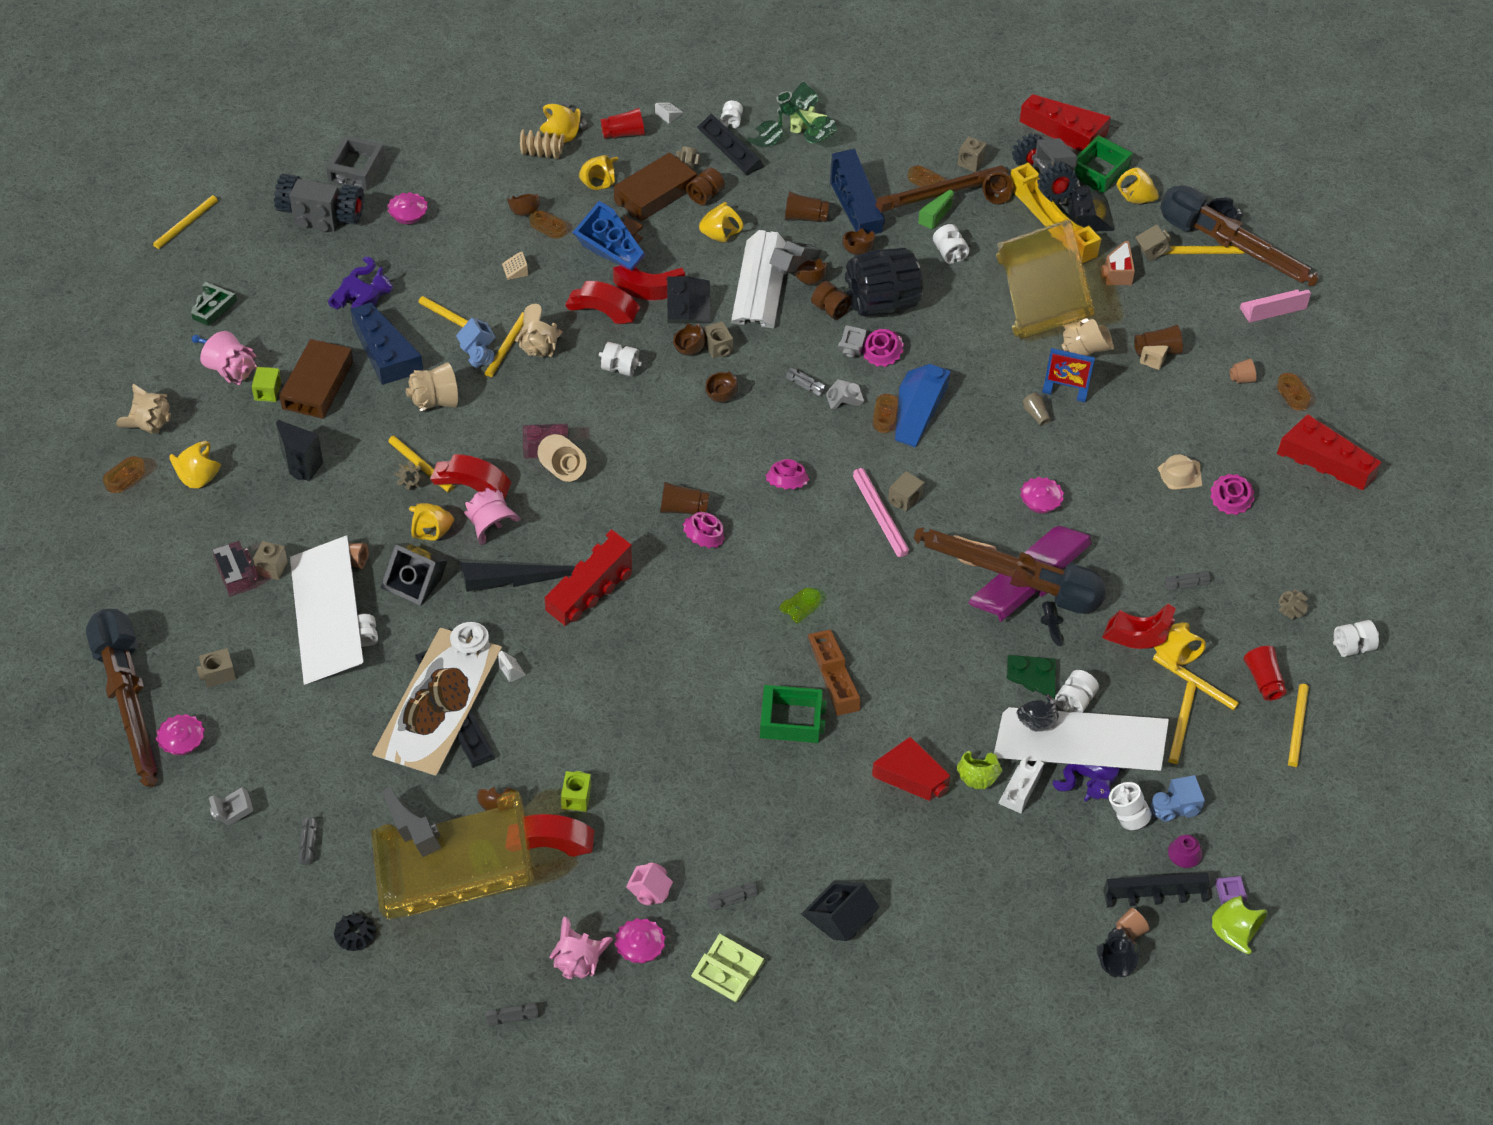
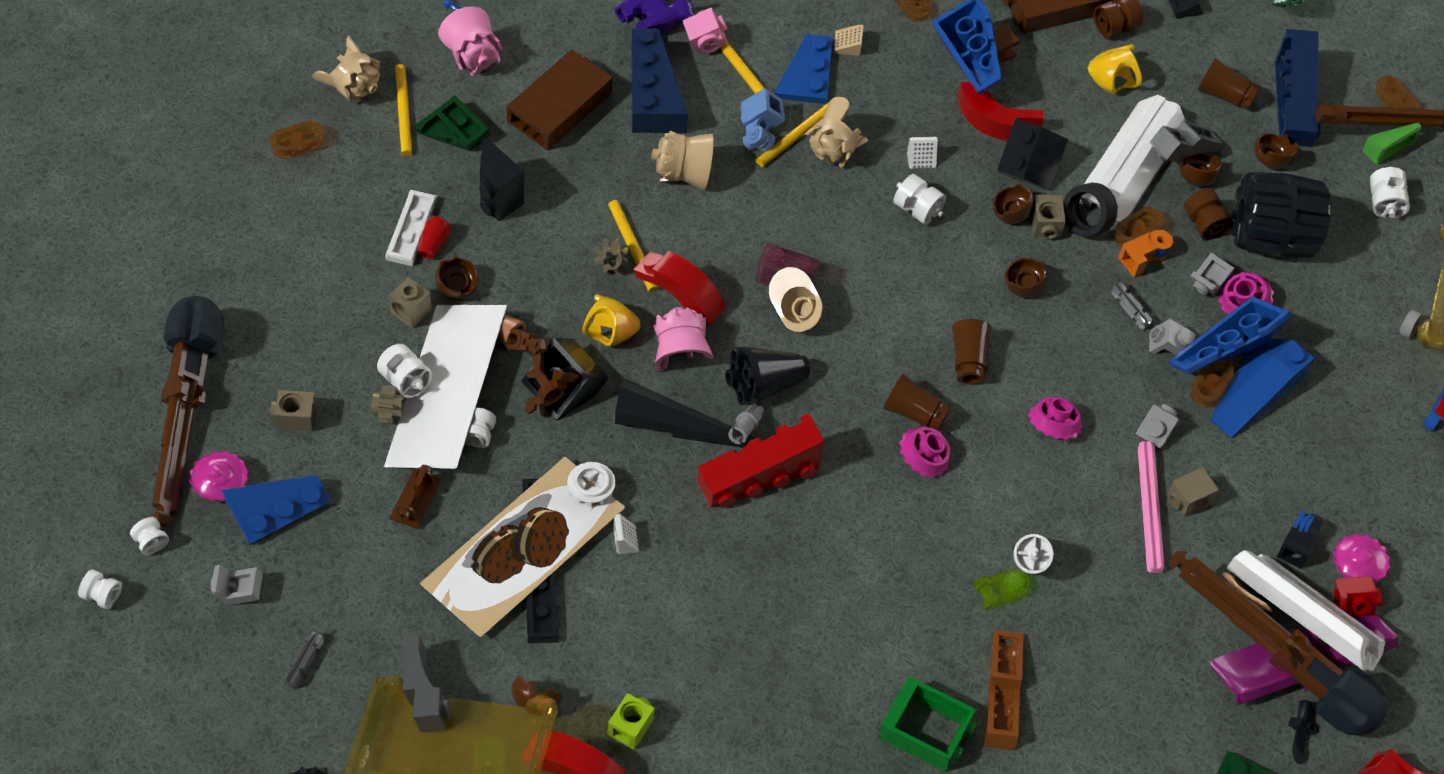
camera: 20 degrees right, 5 degrees up
yellow piece [169,441,221,488] -> none
brick [212,541,259,597] -> none
lime brick [252,367,282,402] -> none
red arch [565,281,640,324] -> none
dark tan cone [1022,393,1051,426] -> none
none -> white wheel [78,569,122,610]
none -> white wheel [130,517,169,556]
none -> blue wing [220,475,331,544]
none -> dark tan gear [371,386,404,423]
none -> white wheel [377,344,432,398]
none -> white tile [385,190,438,266]
none -> reddish brown hinge [390,464,441,529]
none -> yellow bar [395,64,412,156]
none -> dark green wing [414,95,491,151]
none -> red cone [417,216,451,260]
none -> reddish brown hair [435,256,479,300]
none -> reddish brown piece [507,328,580,417]
none -> bright pink brick [683,7,728,53]
none -> black cone [725,346,810,405]
none -> light grey axle [729,403,764,444]
none -> blue wing [774,34,832,104]
none -> white slope [907,137,937,168]
none -> reddish brown plant [952,319,992,385]
none -> white wheel [1014,534,1053,574]
none -> black tyre [1063,182,1118,237]
none -> clear orange plate [1114,207,1164,247]
none -> orange leg [1118,230,1173,278]
none -> light grey bracket [1135,404,1181,449]
none -> blue wedge [1168,296,1291,374]
none -> white piece [1226,550,1385,672]
none -> black leg [1277,510,1323,569]
none -> red brick [1334,576,1382,617]
none -> light grey tile [1399,310,1422,339]

